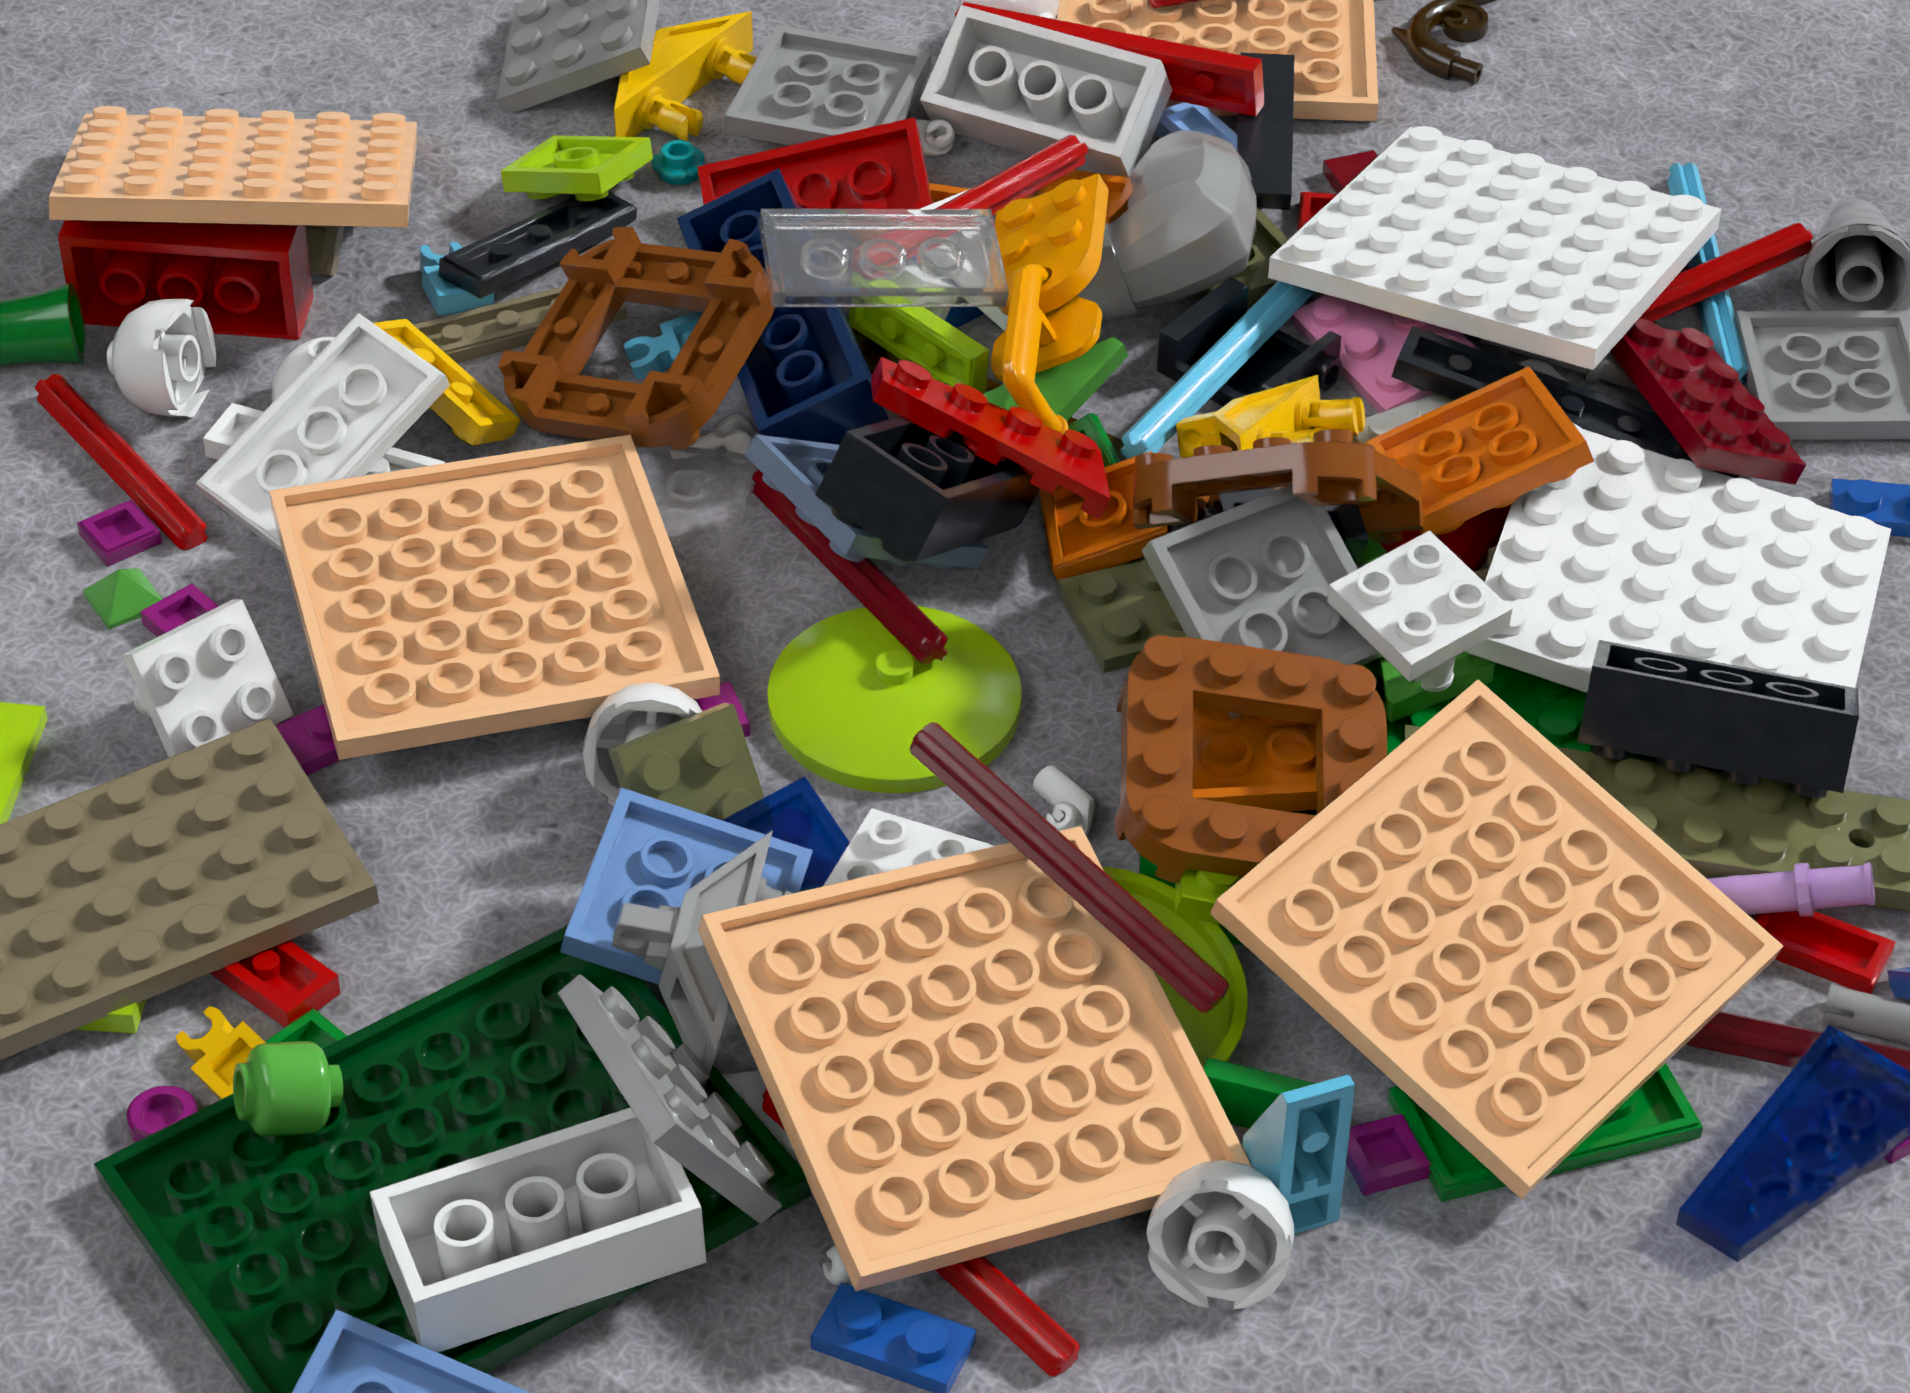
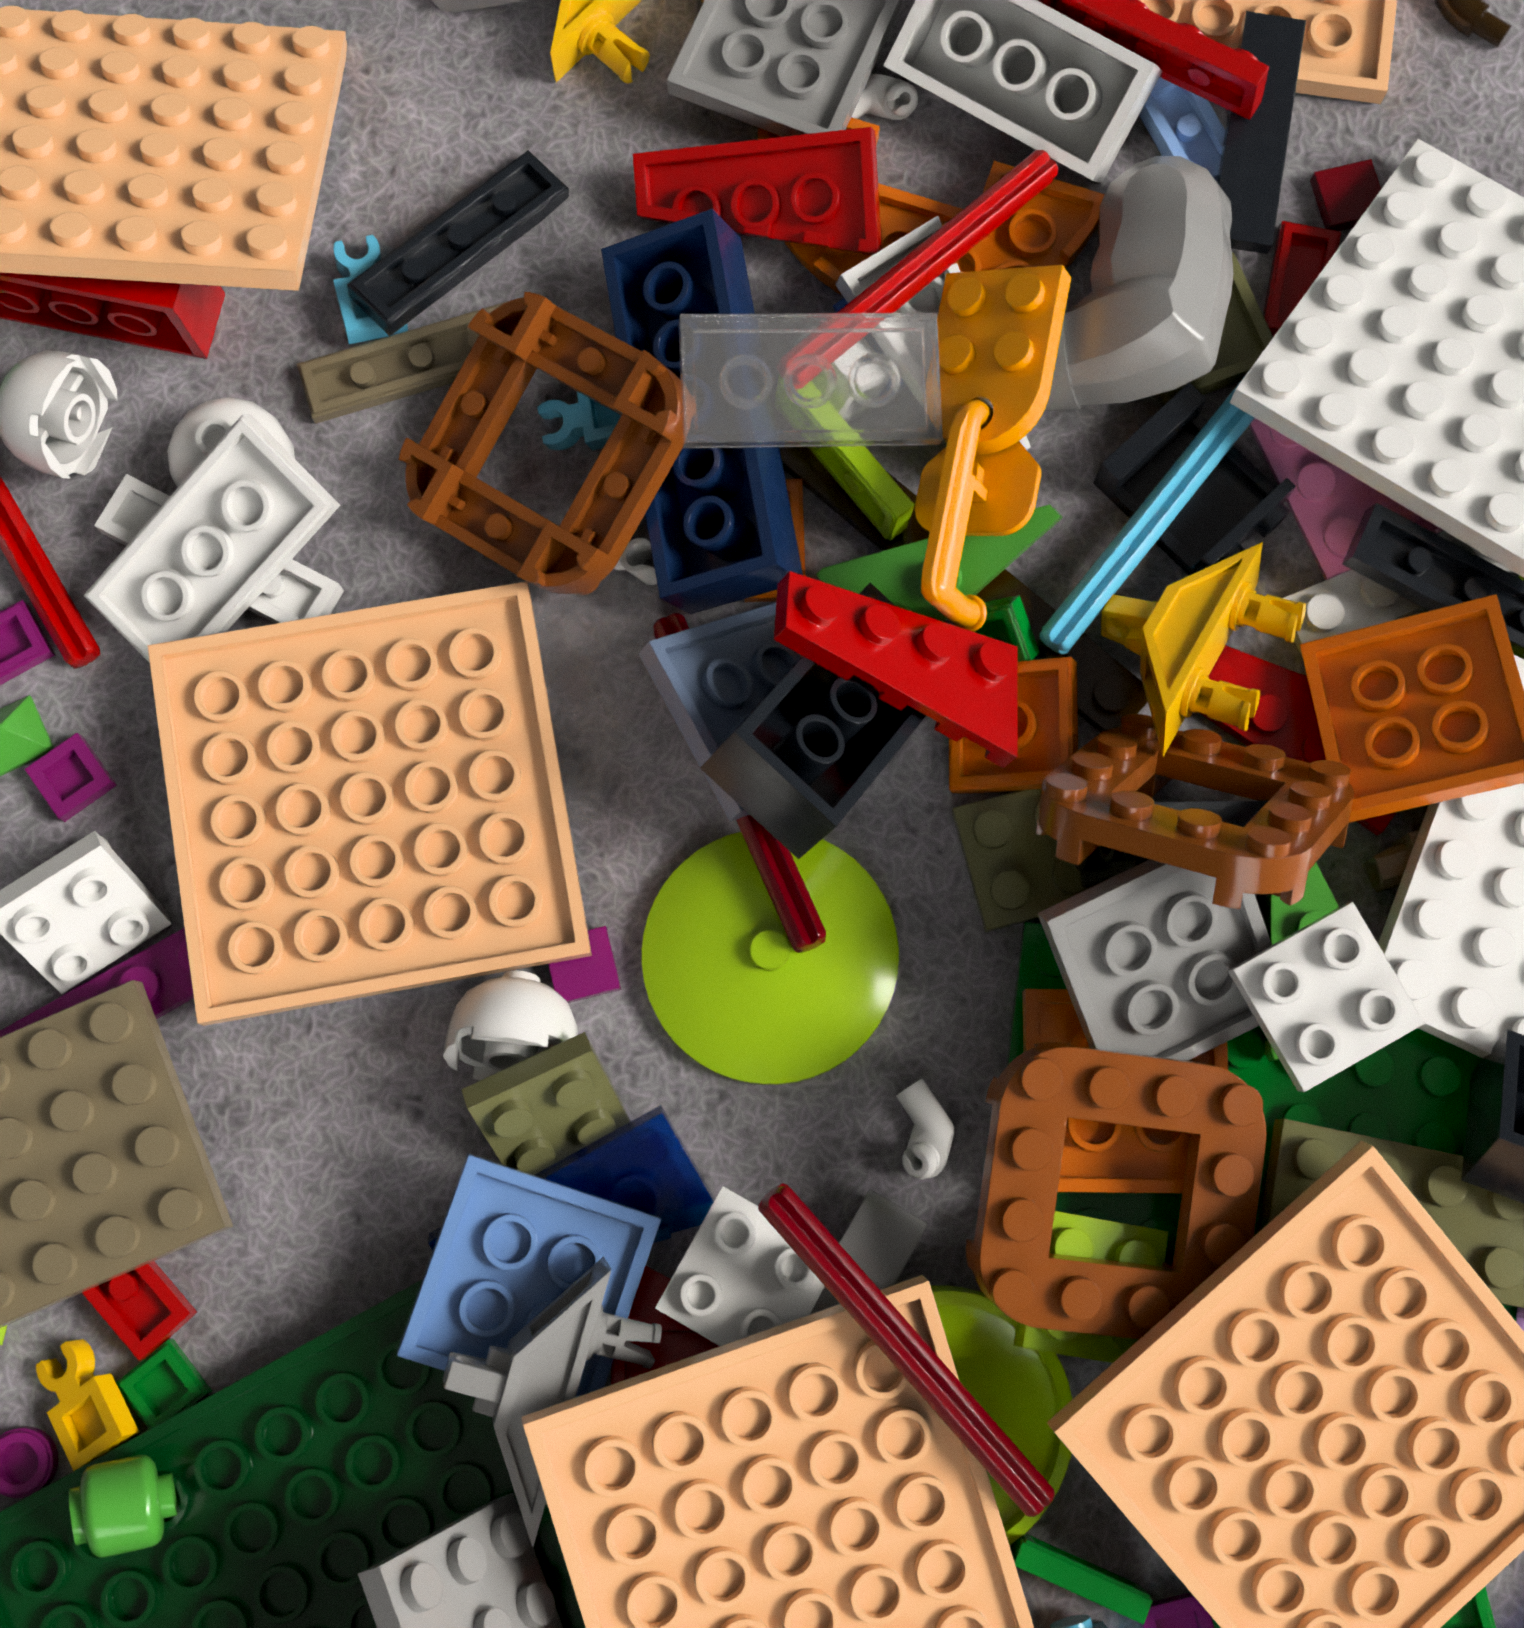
camera: 10 degrees right, 35 degrees up
yellow plate [373,319,520,445] -> none
lime plate [501,135,653,201] -> none
teal plate [651,140,705,185] -> none

